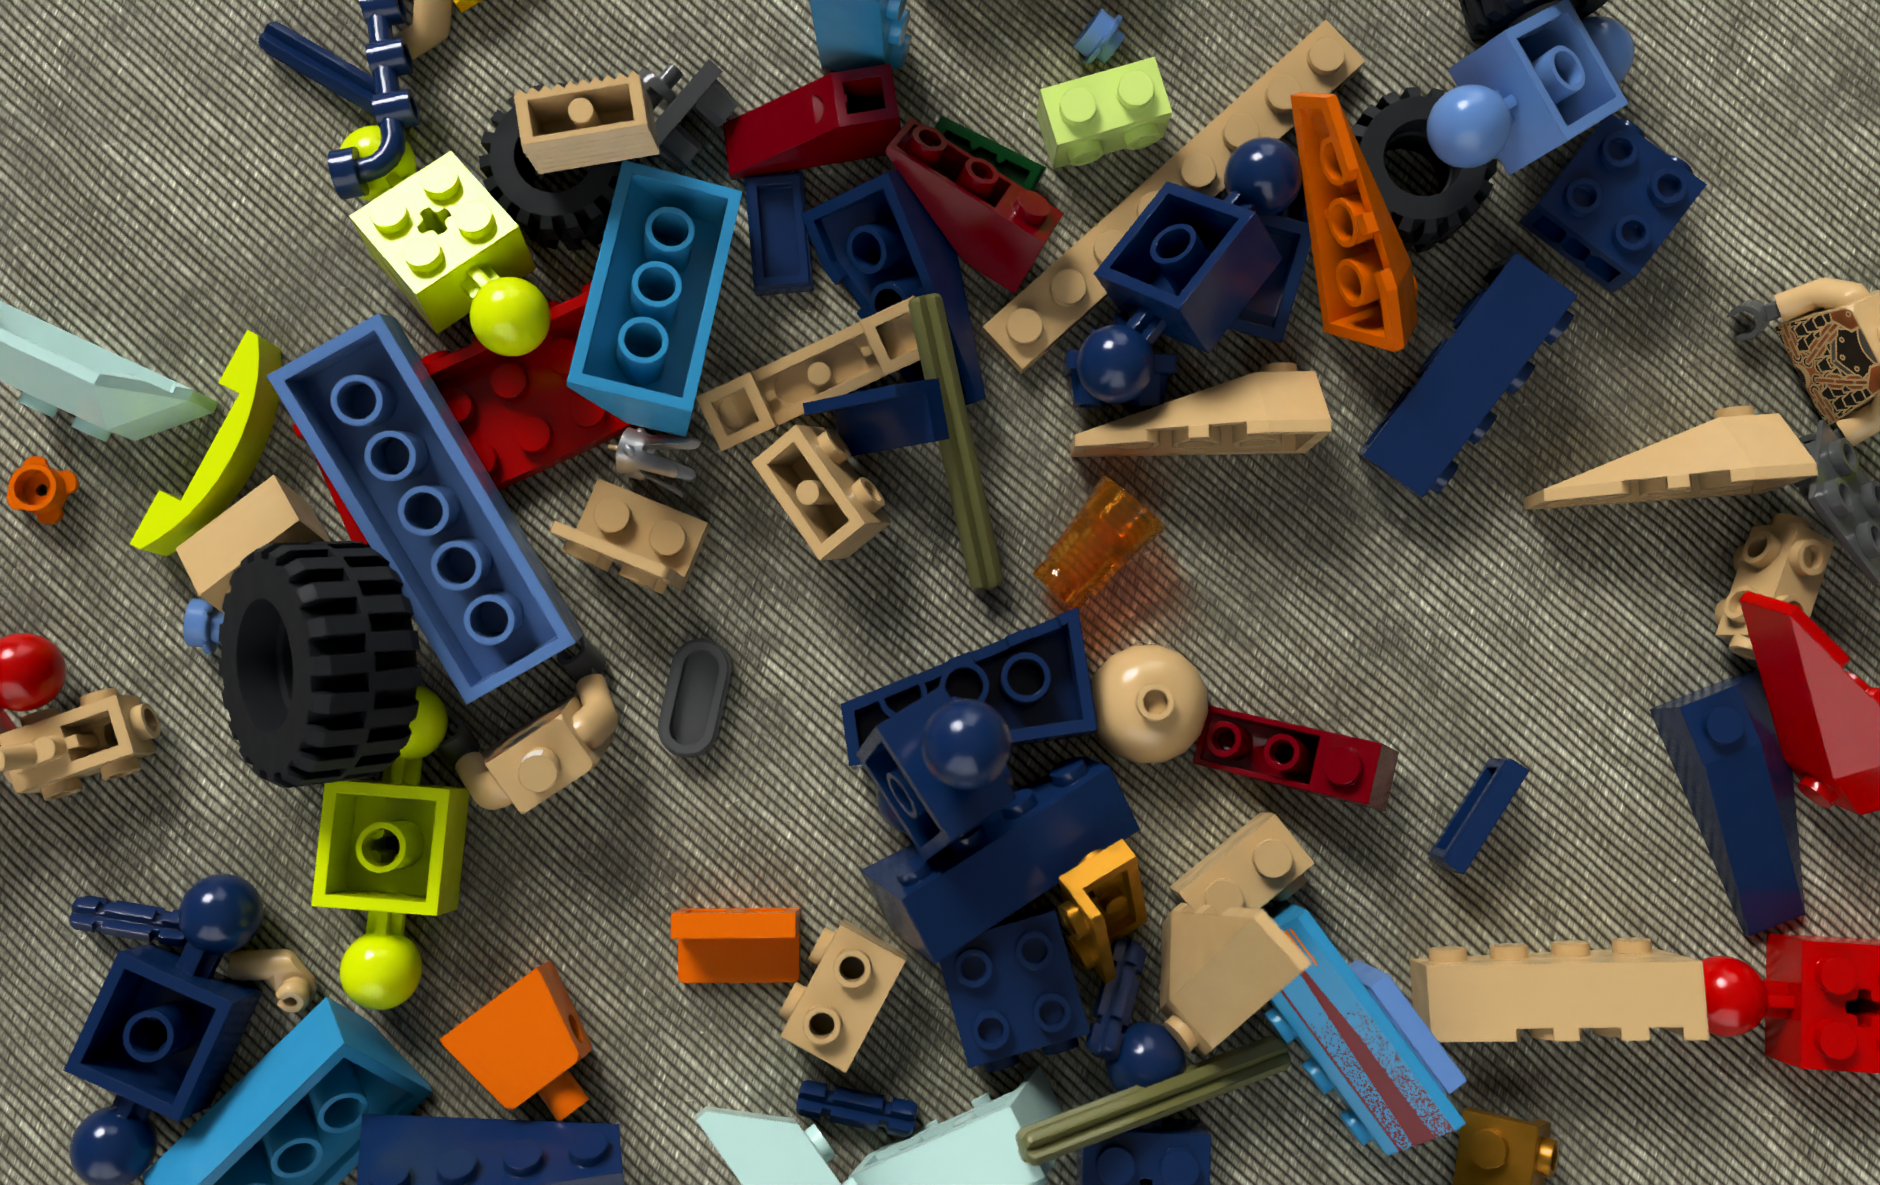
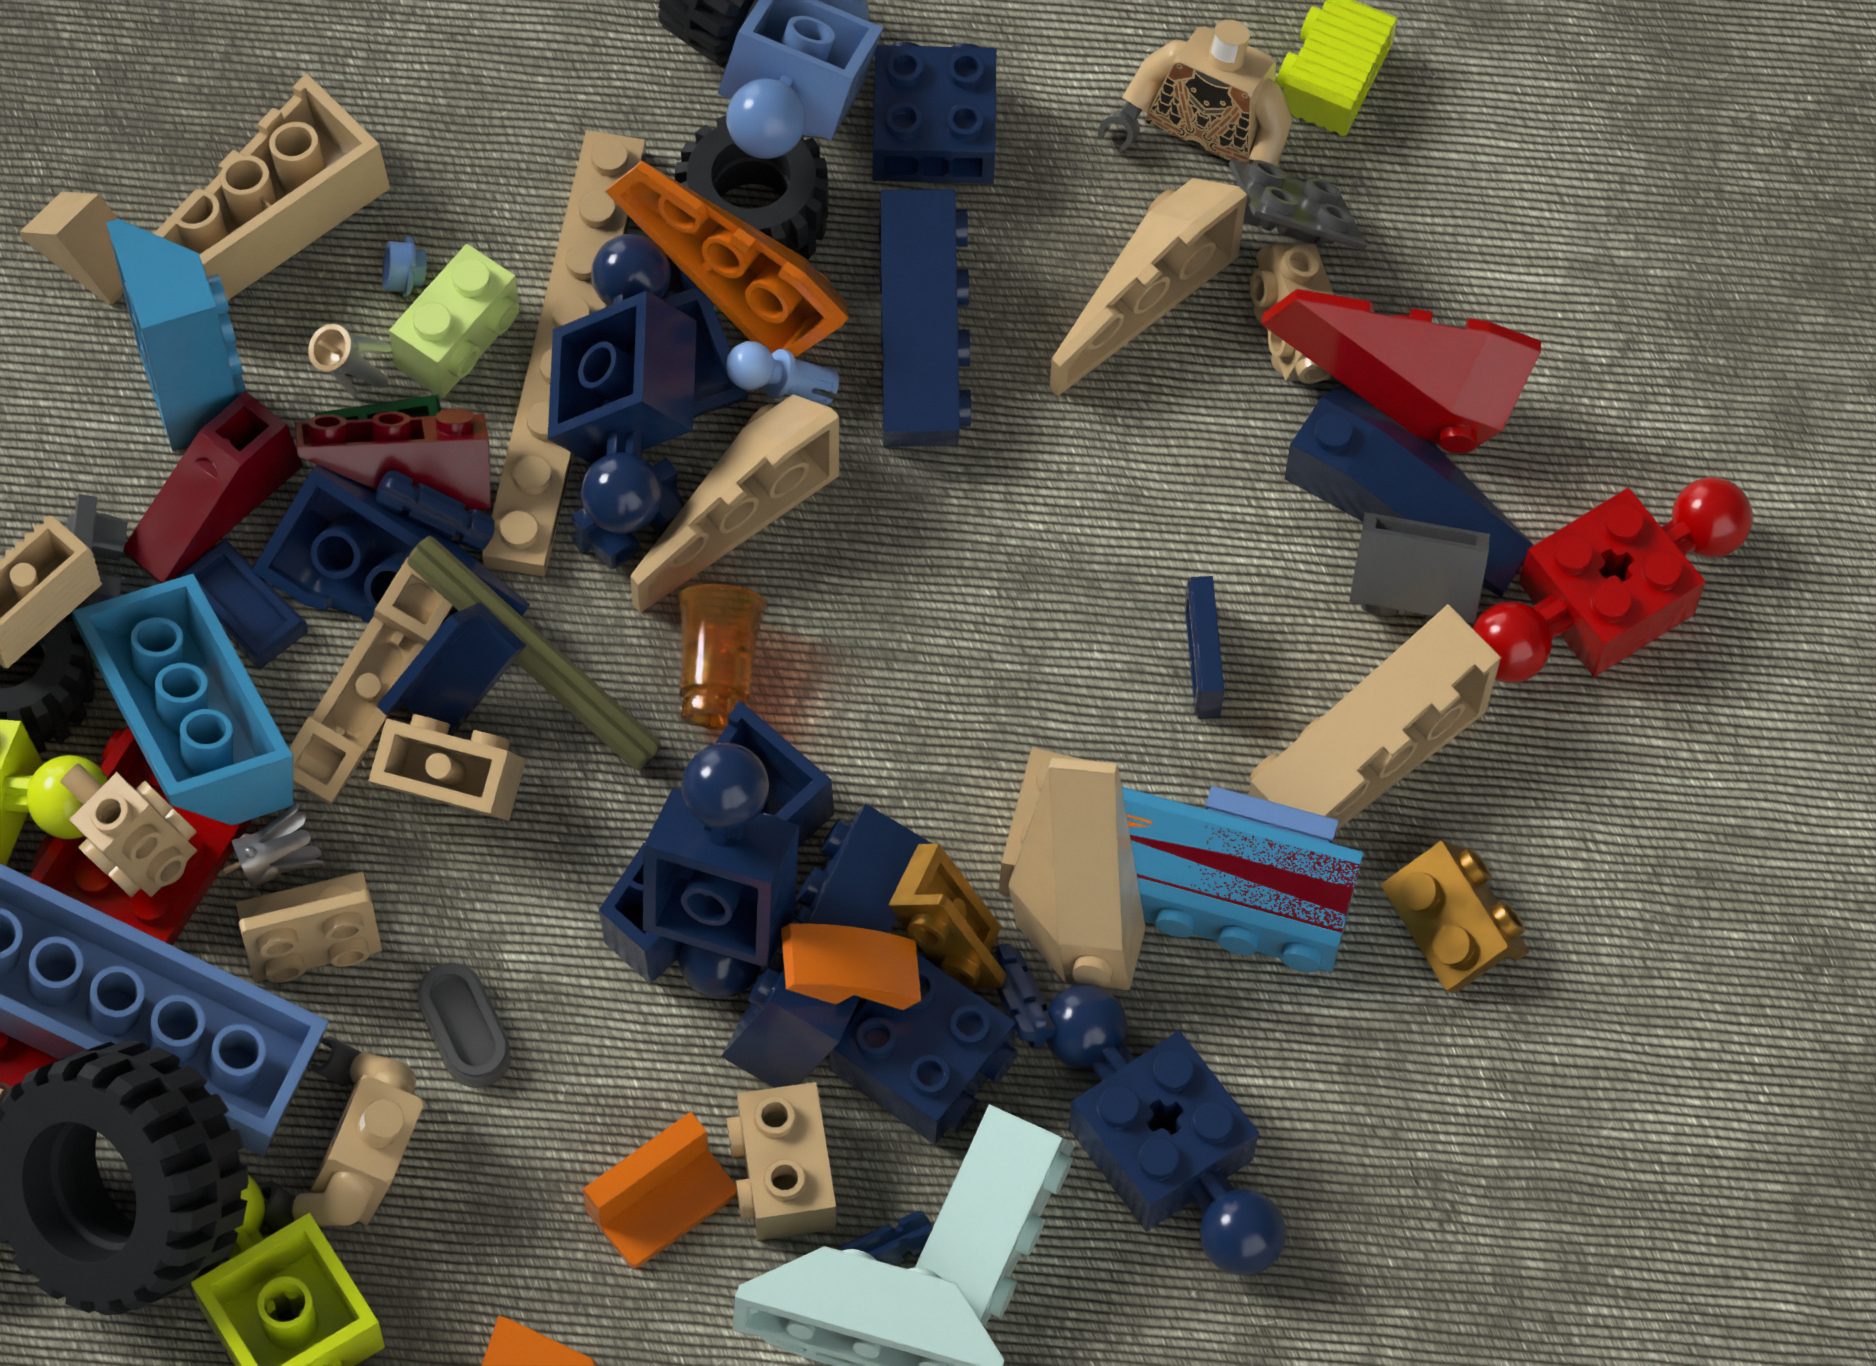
camera: 40 degrees left, 20 degrees down
olive axle [1016,1036,1291,1166] -> none
tan cylinder [1090,644,1208,764] -> none
dark red slope [1193,705,1399,811] -> none
none -> tan brick [60,763,198,897]
none -> piece [308,324,392,397]
none -> dark blue axle [376,471,495,551]
none -> light blue pin [726,341,839,406]
none -> orange slope [781,923,921,1010]
none -> dark grey piece [1349,512,1490,624]

